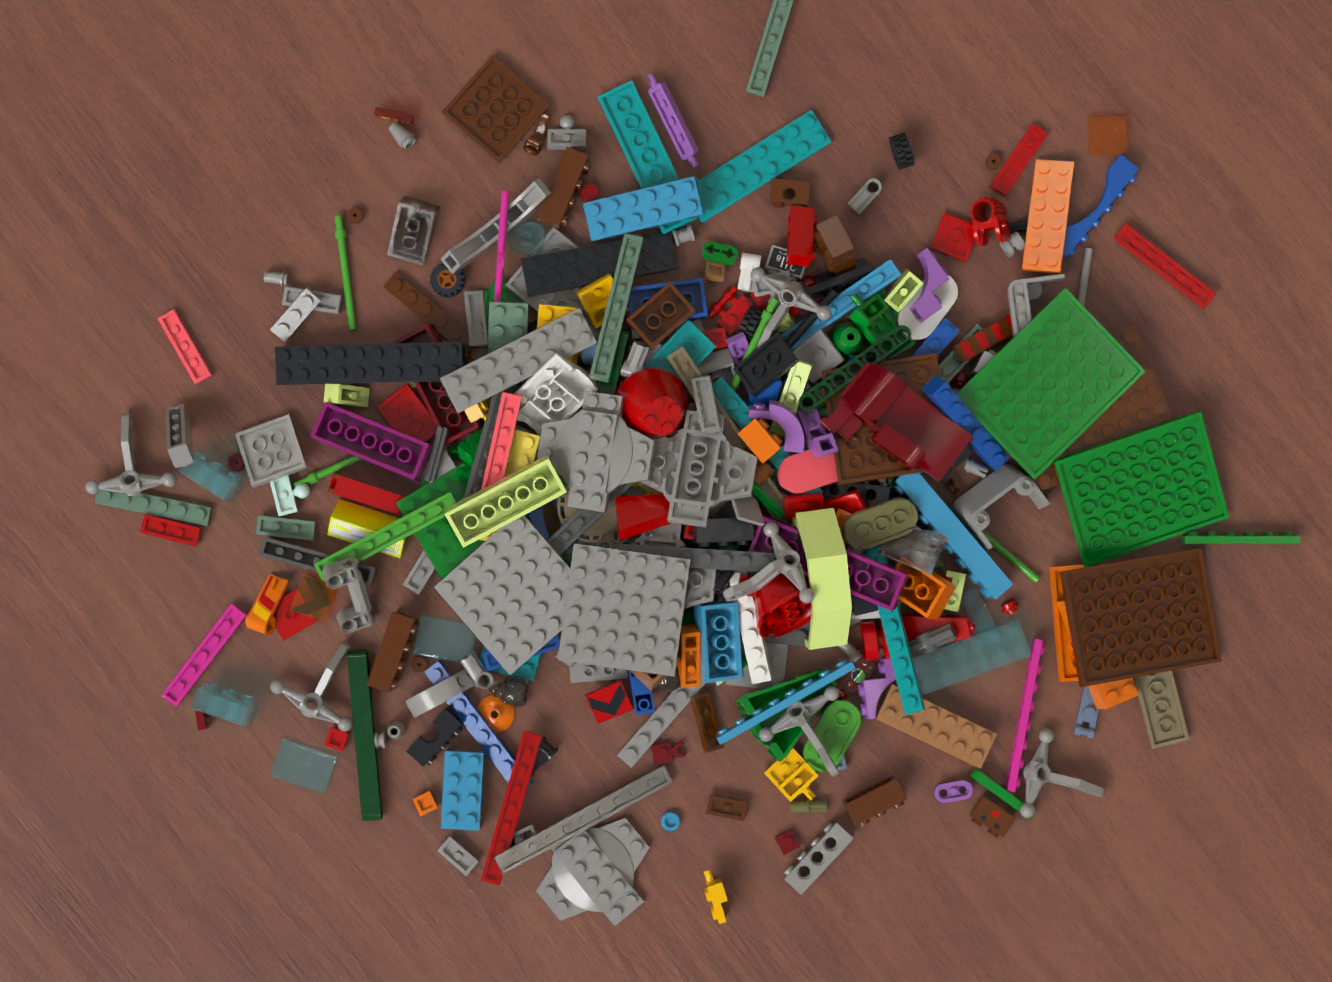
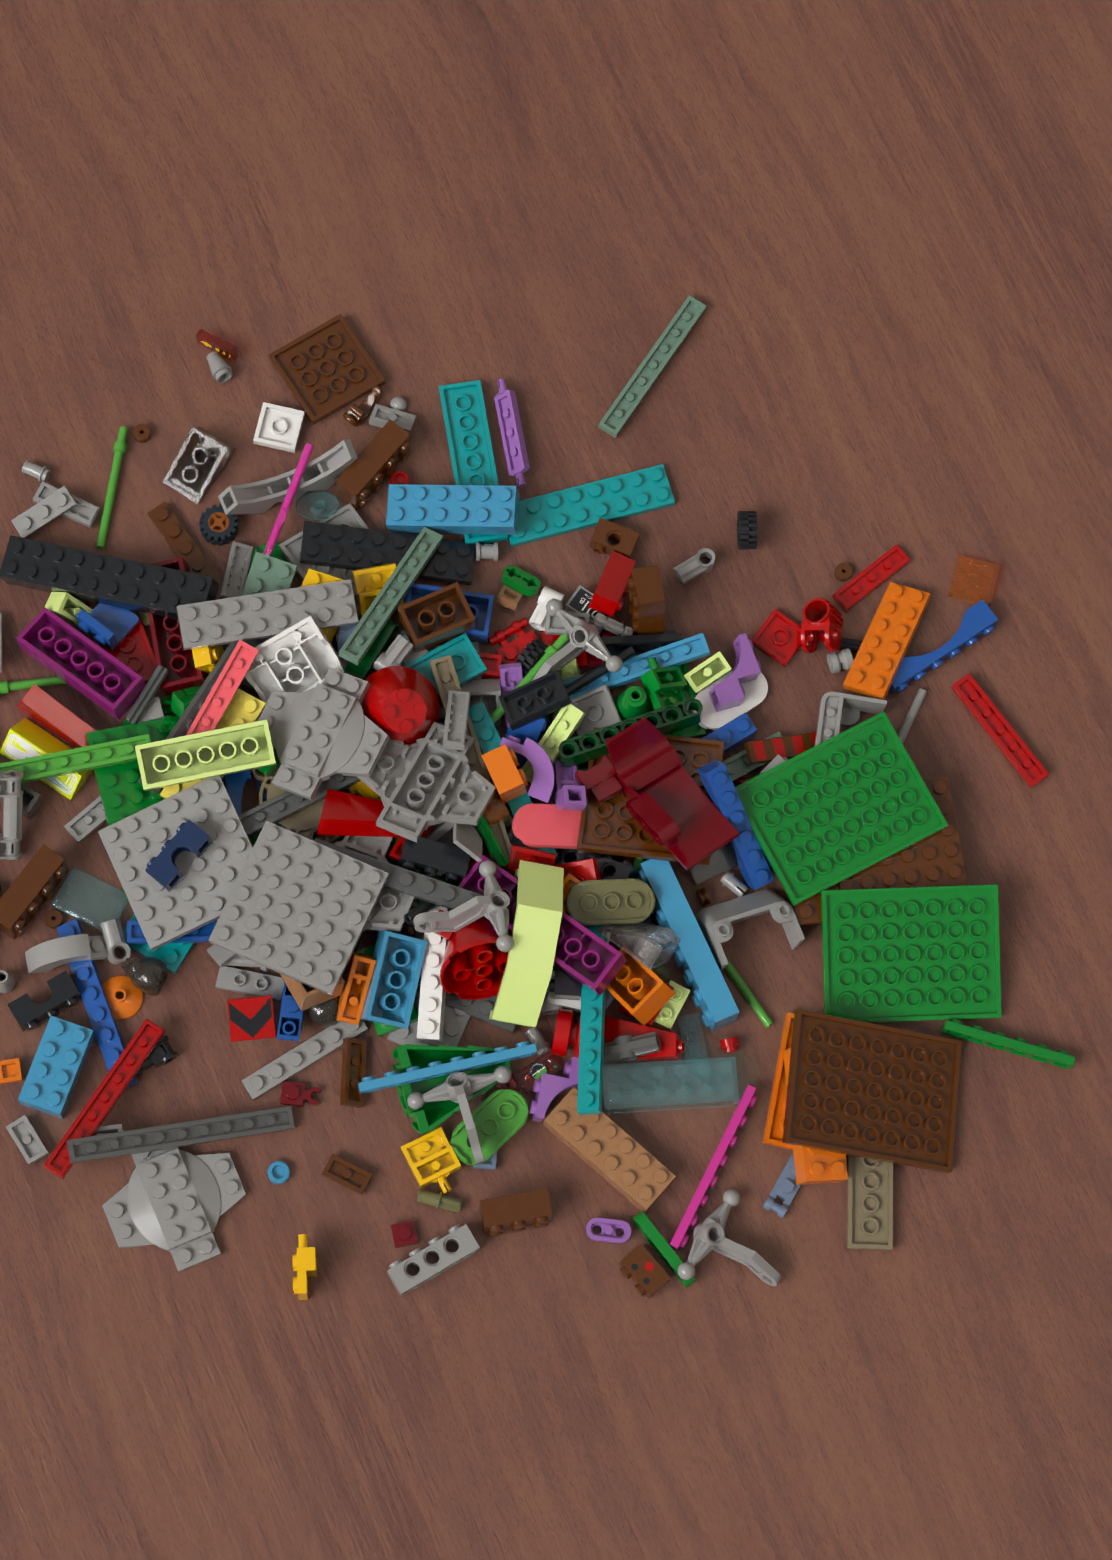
camera: 10 degrees right, 15 degrees down
none -> blue bracket [76,603,139,651]
none -> dark blue arch [145,820,213,892]
none -> white plate [253,402,305,453]
none -> light grey axle [593,613,633,636]

